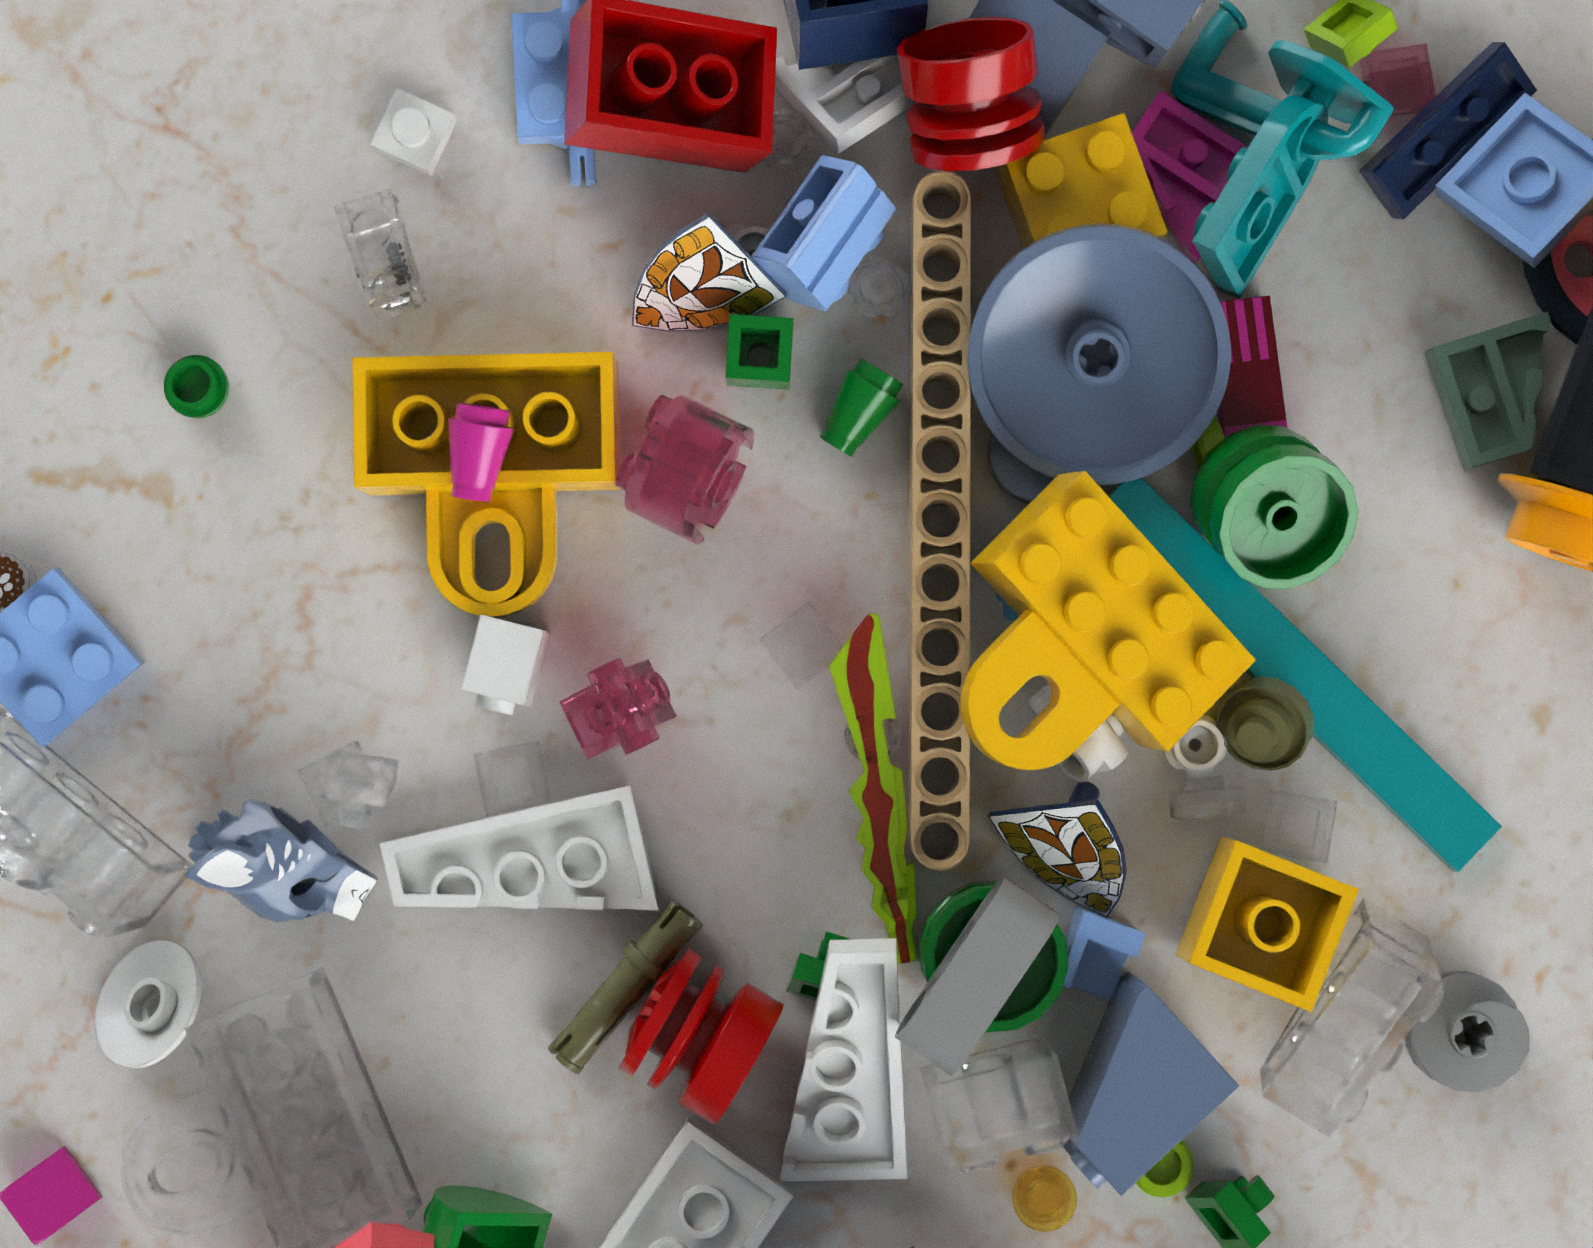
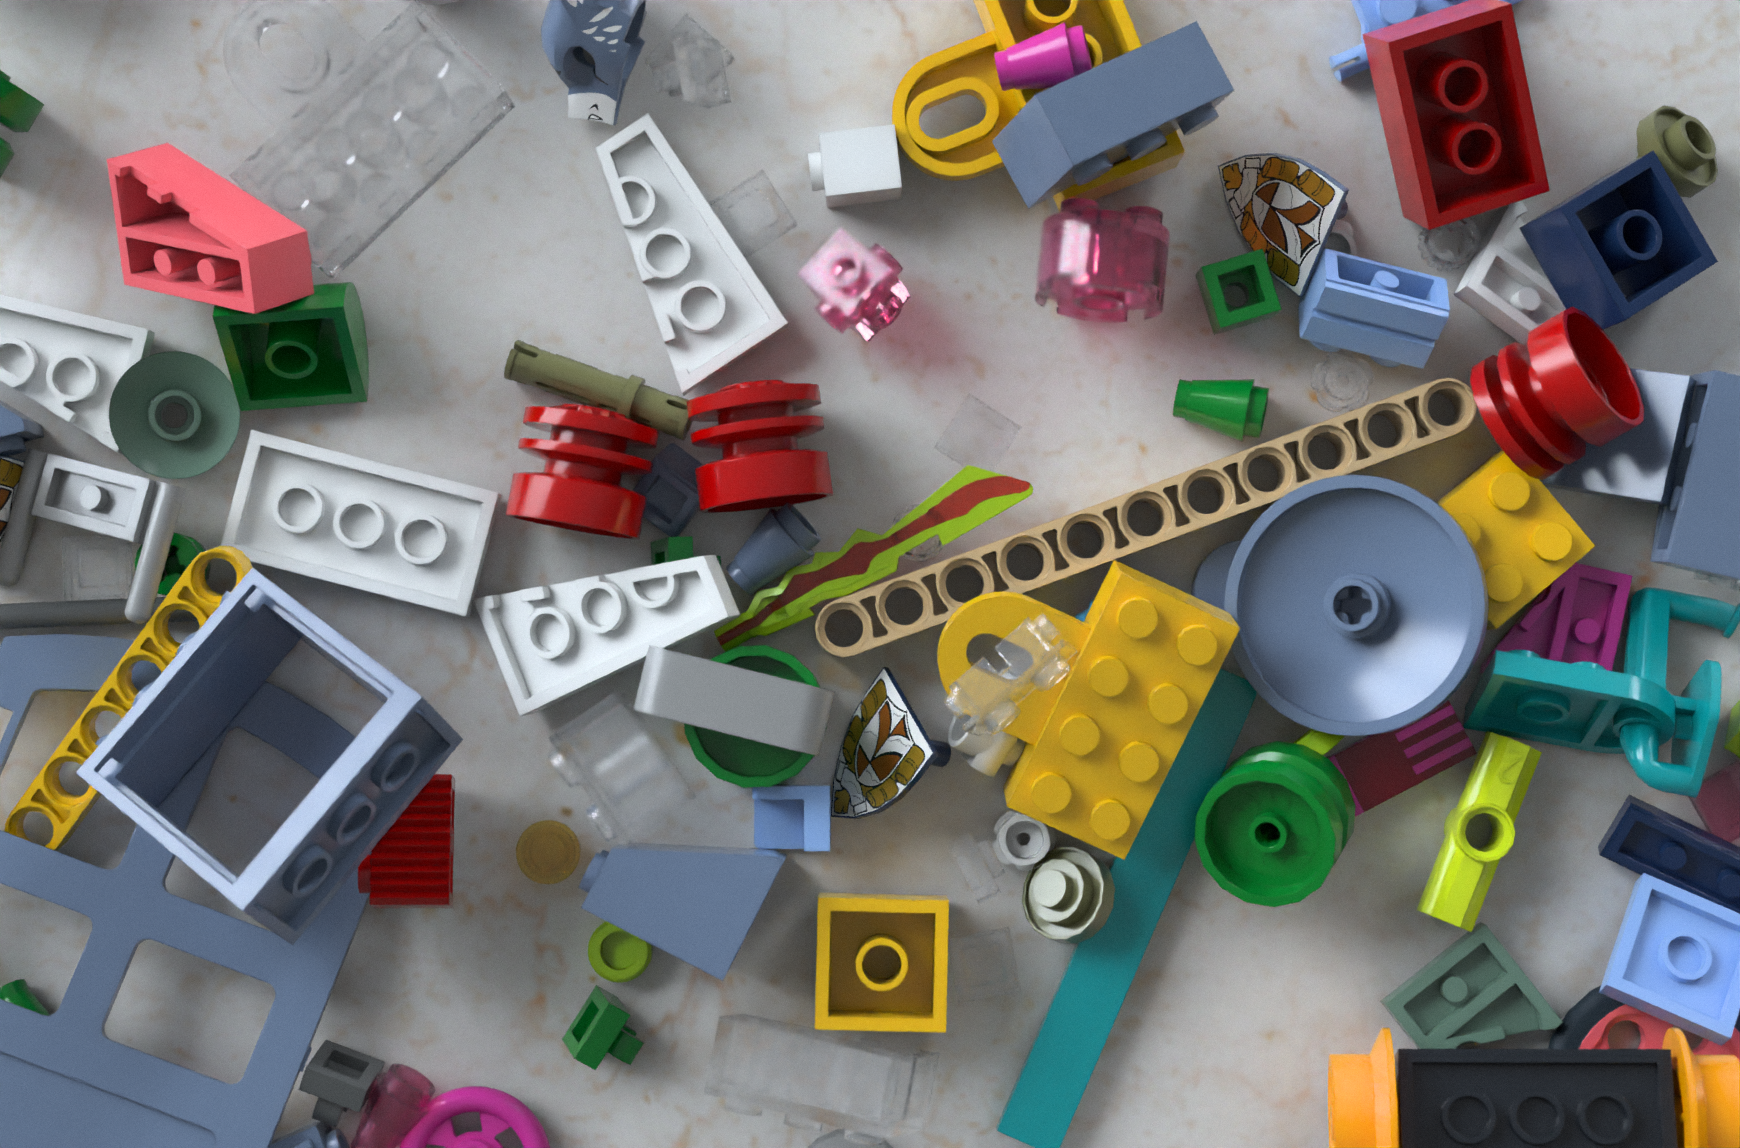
camera: 70 degrees right, 0 degrees up
none -> sand blue slope [632,443,703,537]
none -> red wheel [687,380,833,513]
none -> sand blue cone [726,502,821,595]
none -> clear hinge [943,613,1078,737]
none -> sand blue wedge [992,21,1234,209]
none -> neon yellow piece [1416,731,1542,932]

